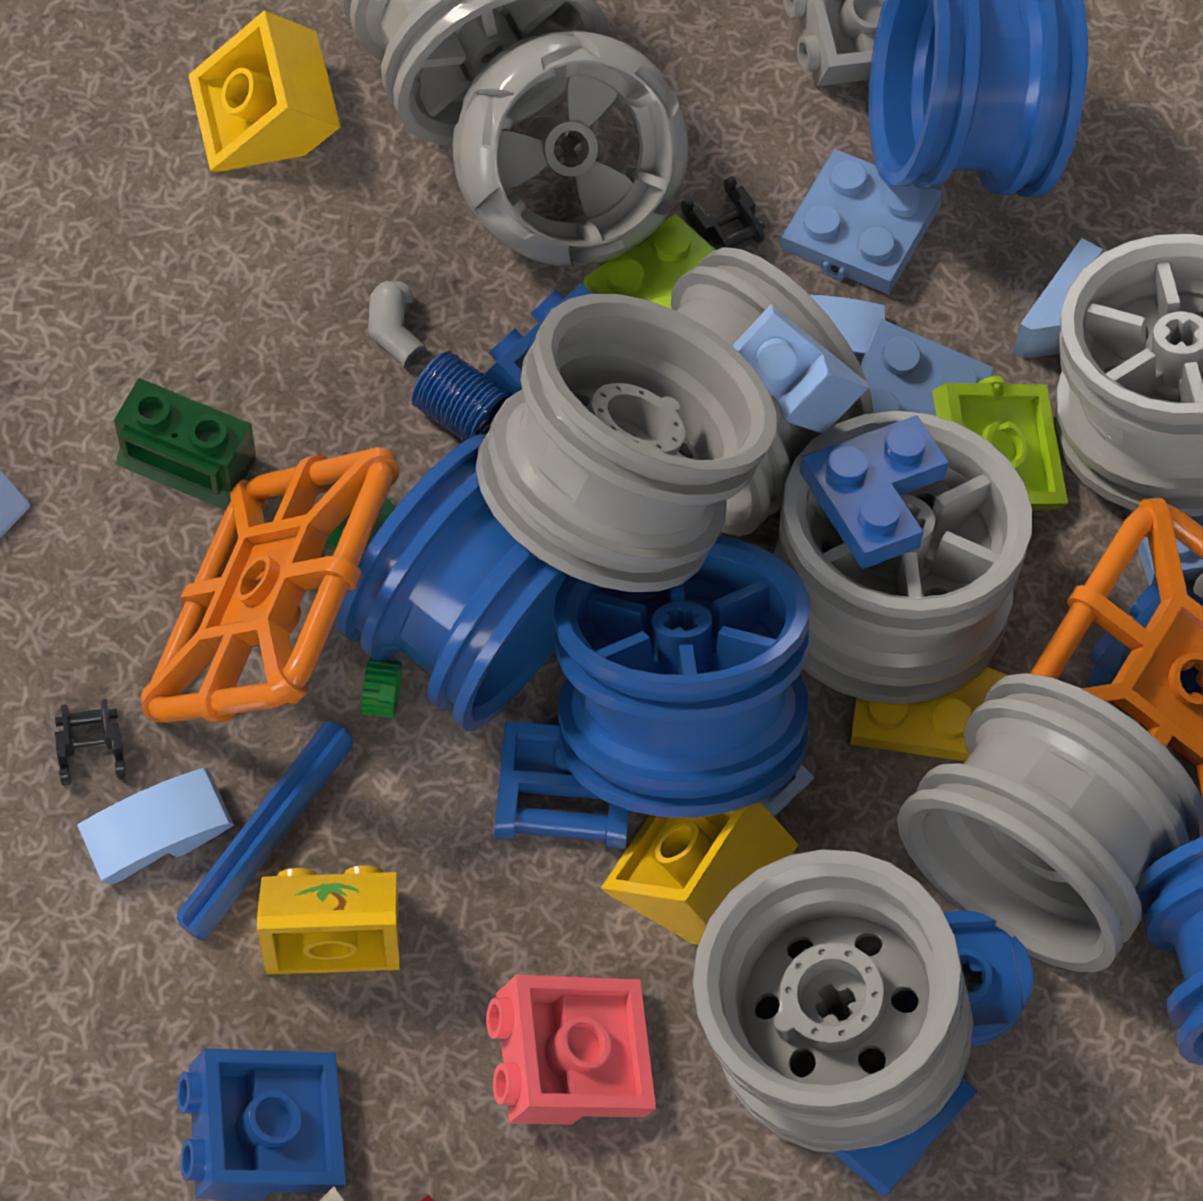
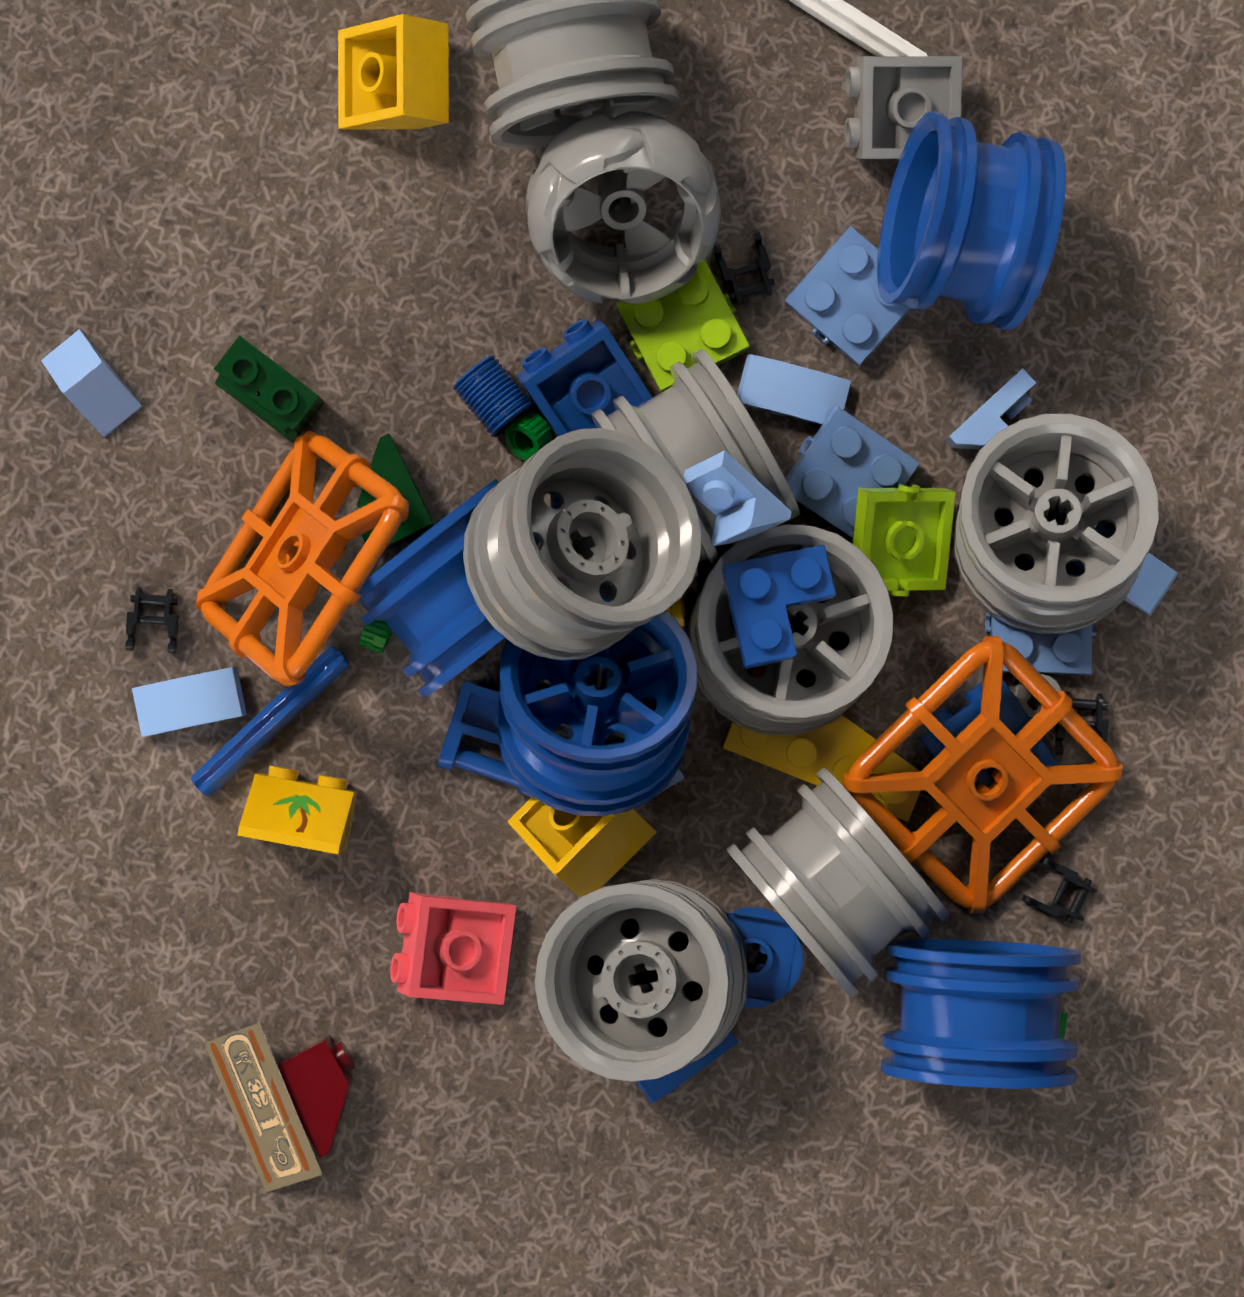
camera: 20 degrees right, 25 degrees up
blue plate [177,1049,346,1201] -> none
light grey arm [368,281,426,369] -> none

